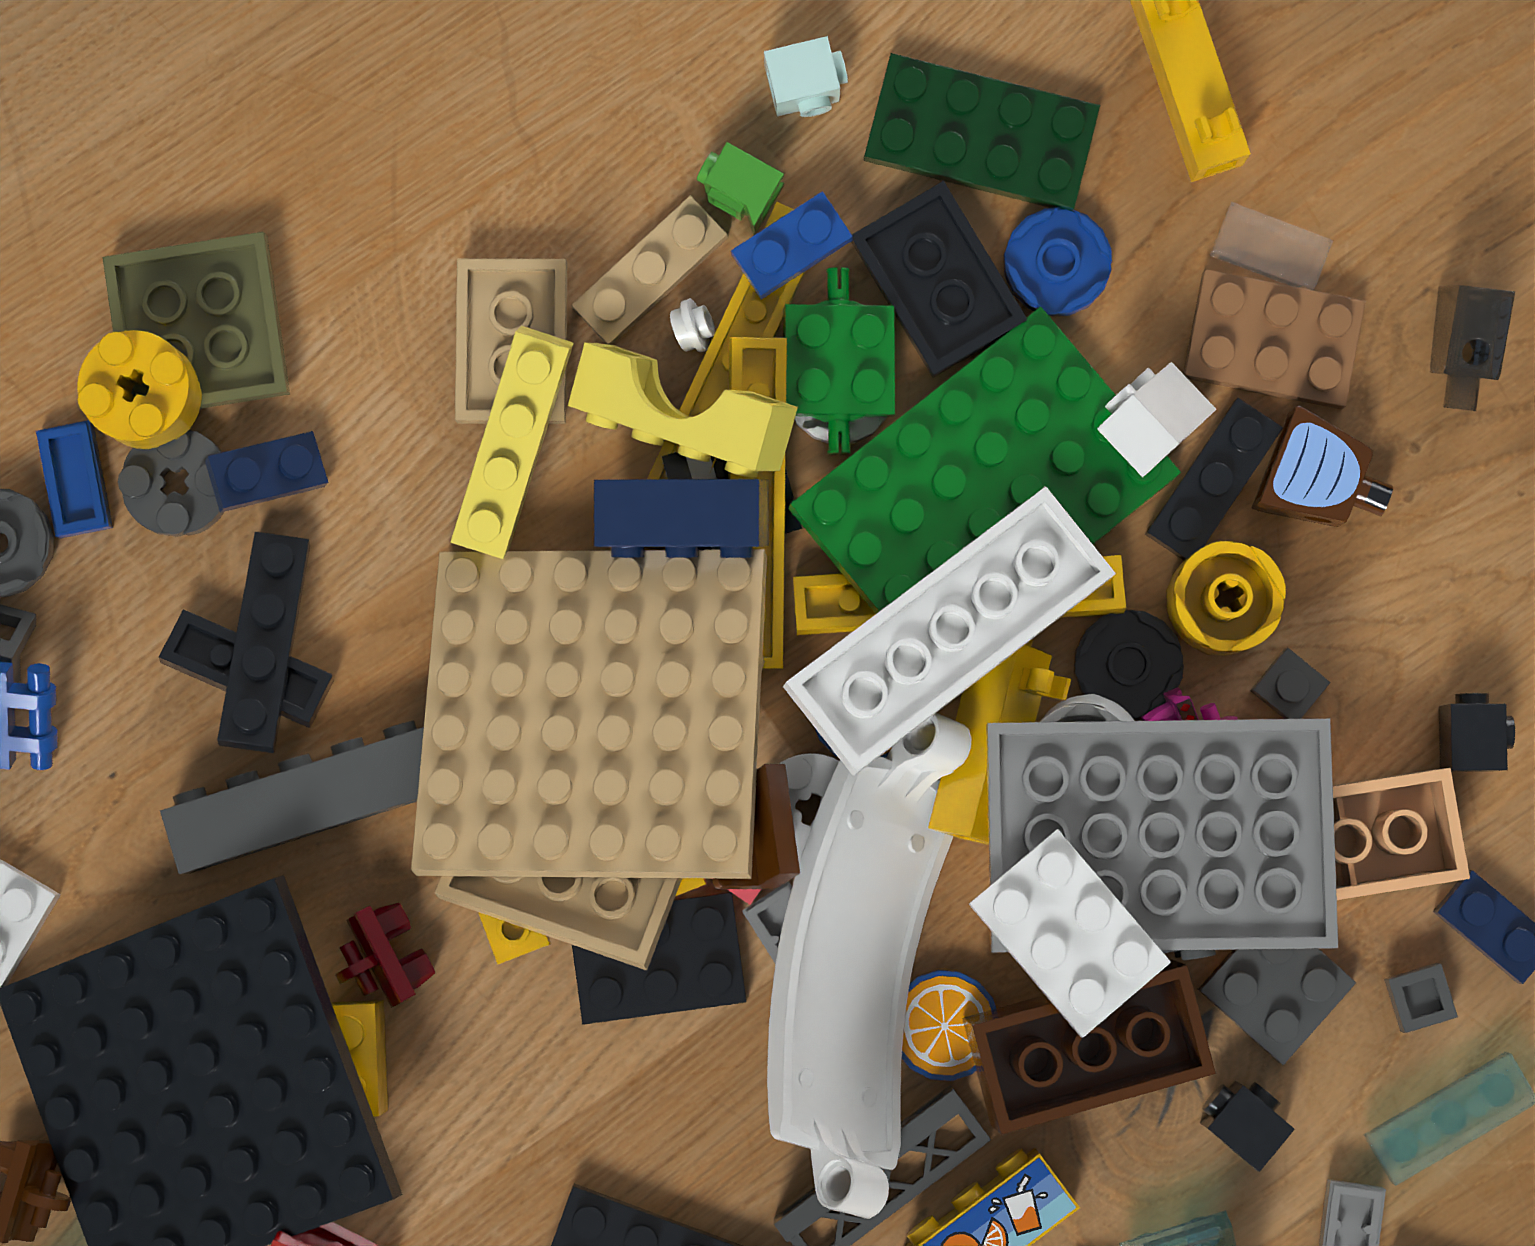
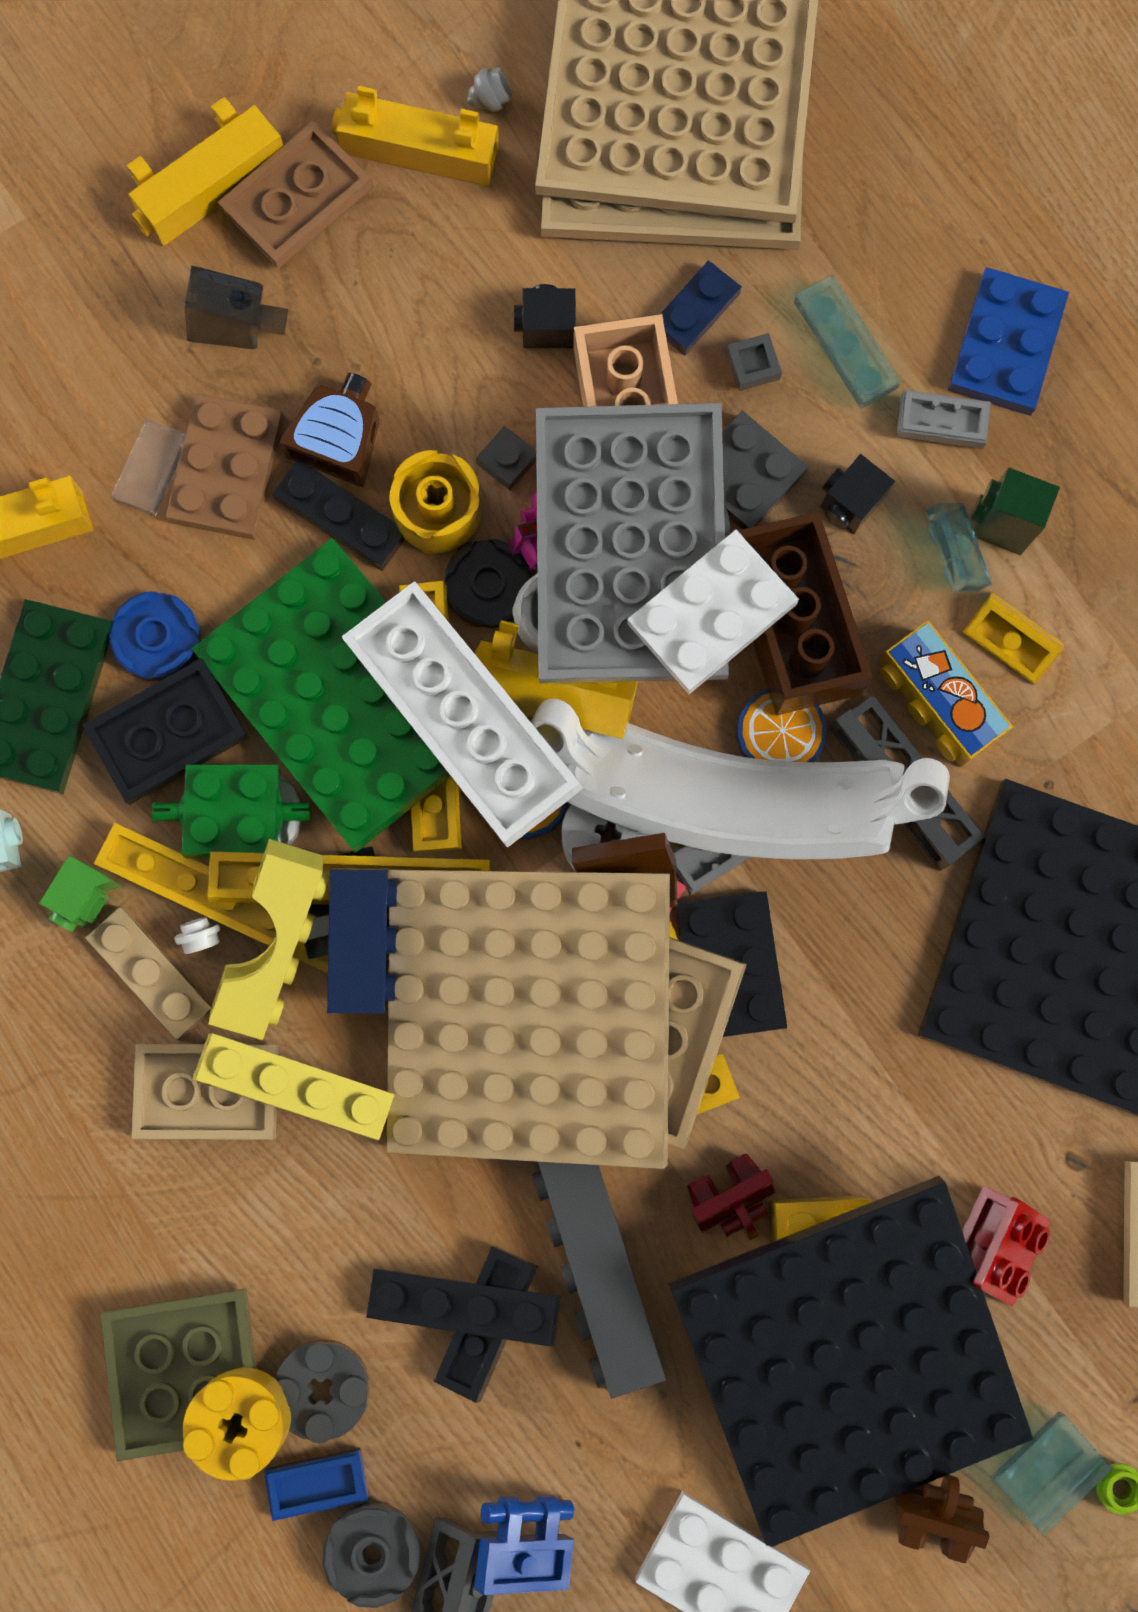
camera: 100 degrees left, 5 degrees down
dark blue plate [205,431,329,513] -> none
blue plate [731,191,853,300] -> none
white brick [1097,362,1217,477] -> none

